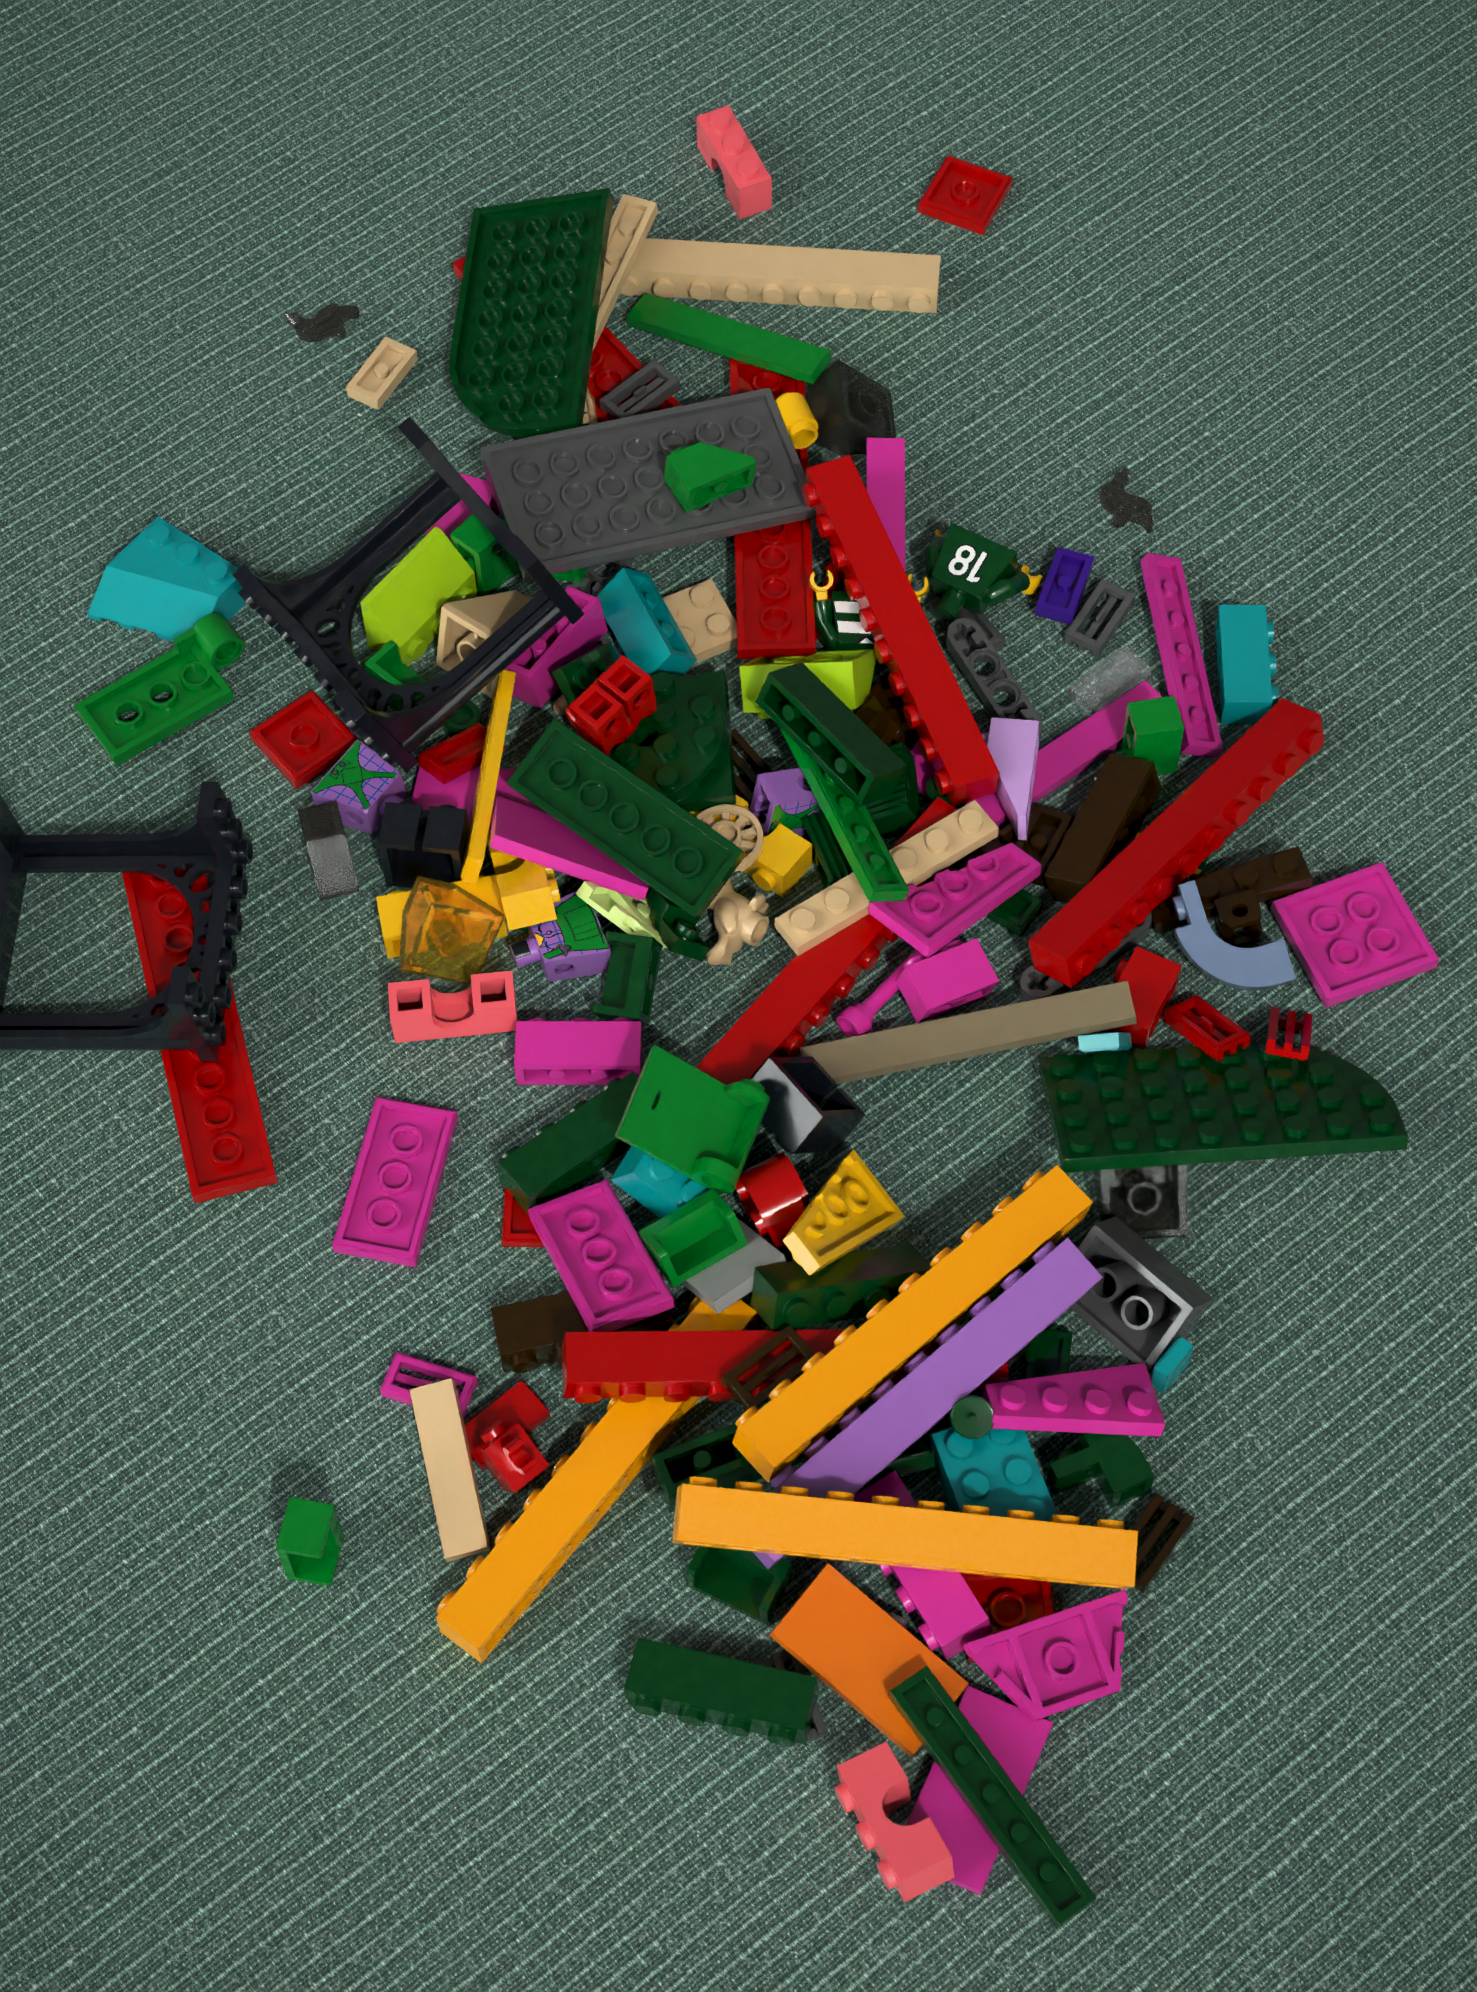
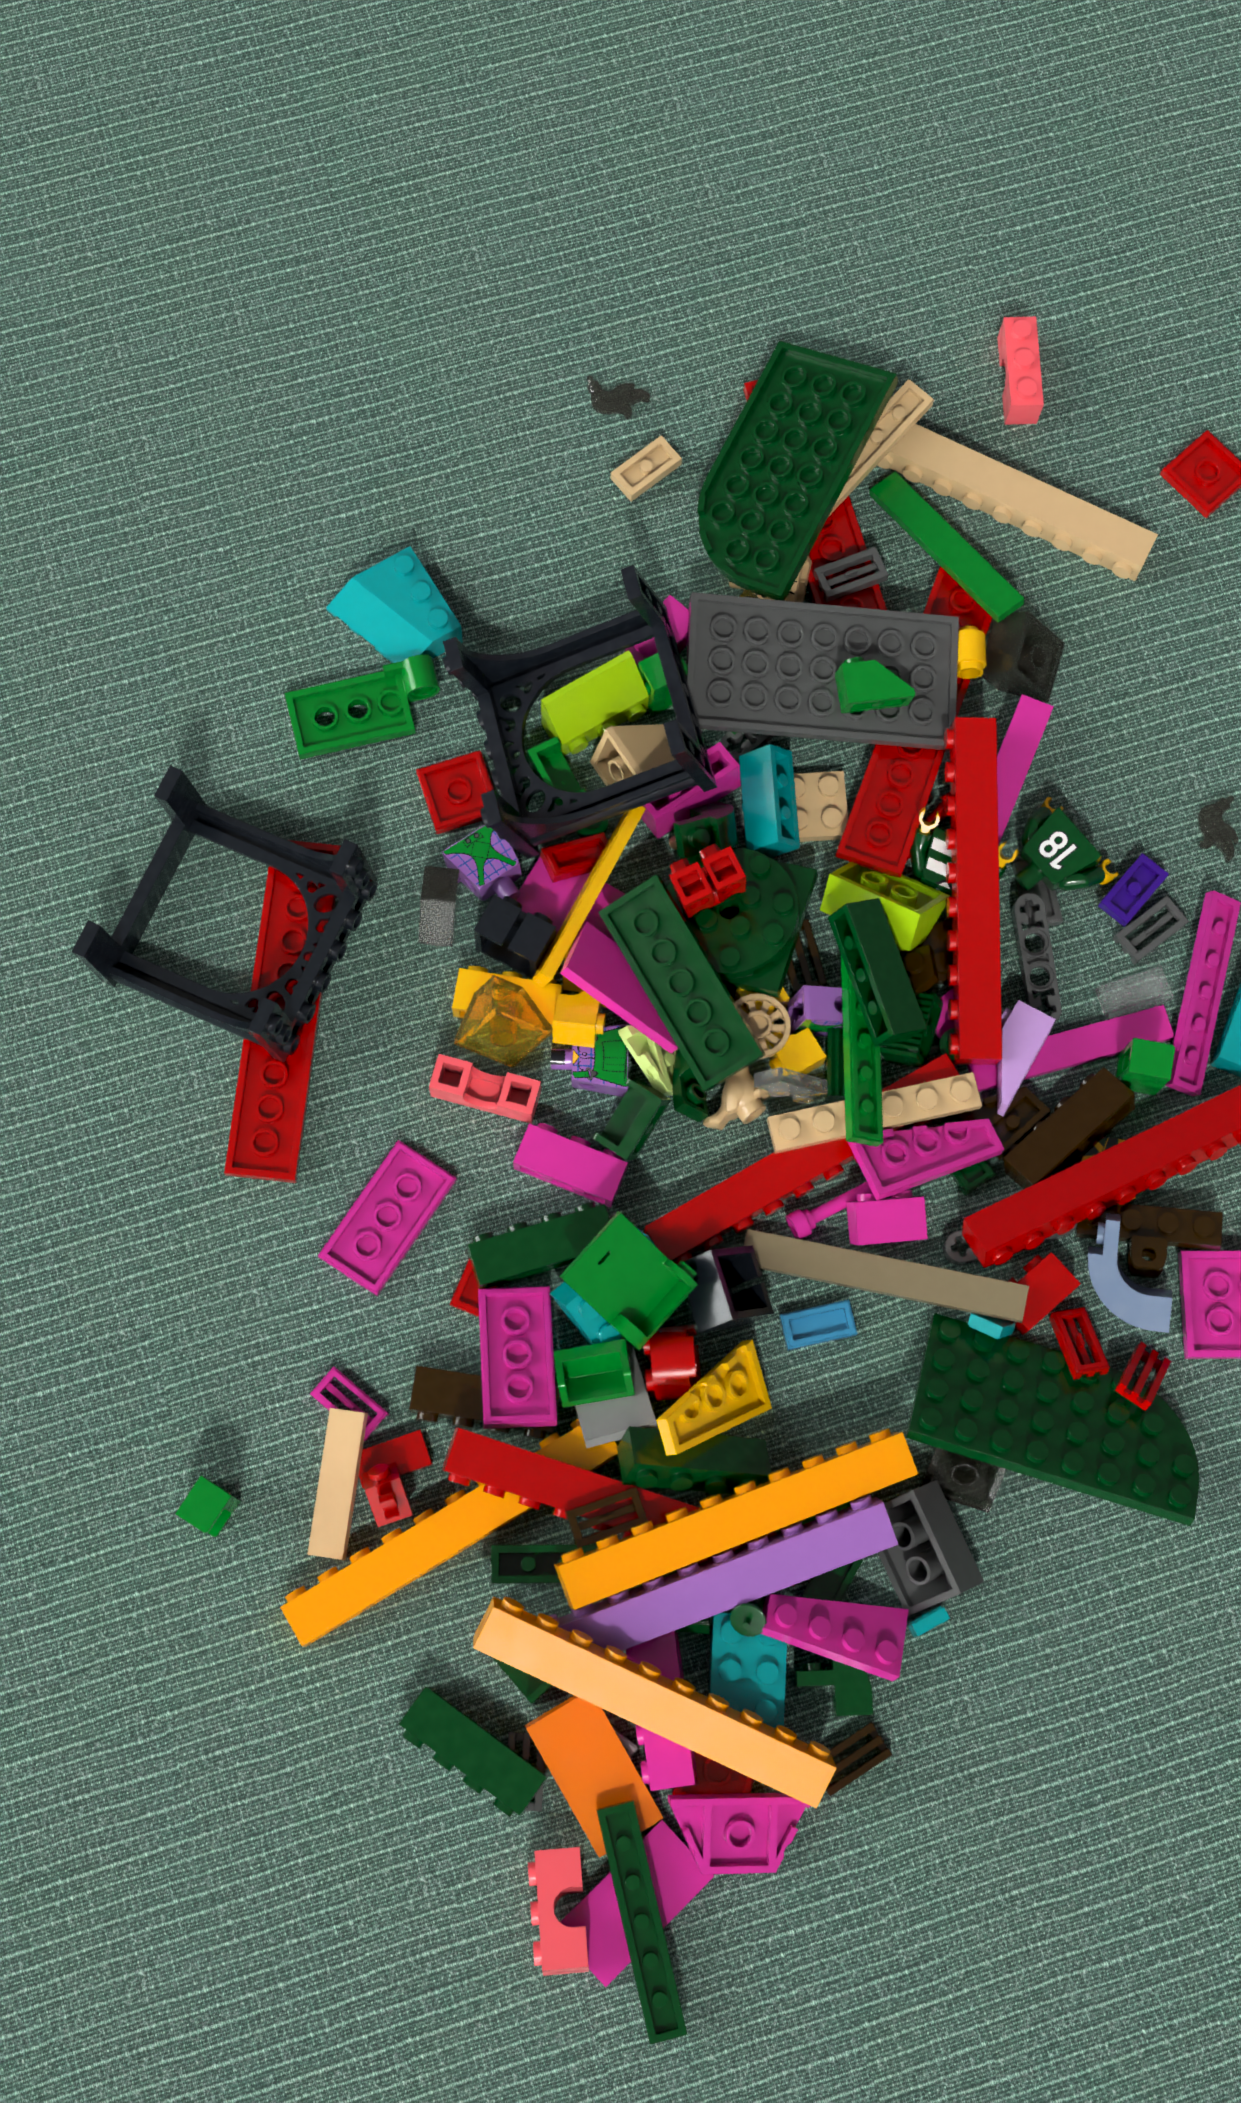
camera: 15 degrees right, 15 degrees up
none -> clear plate [754,1067,828,1103]
none -> dark azure tile [779,1299,858,1351]

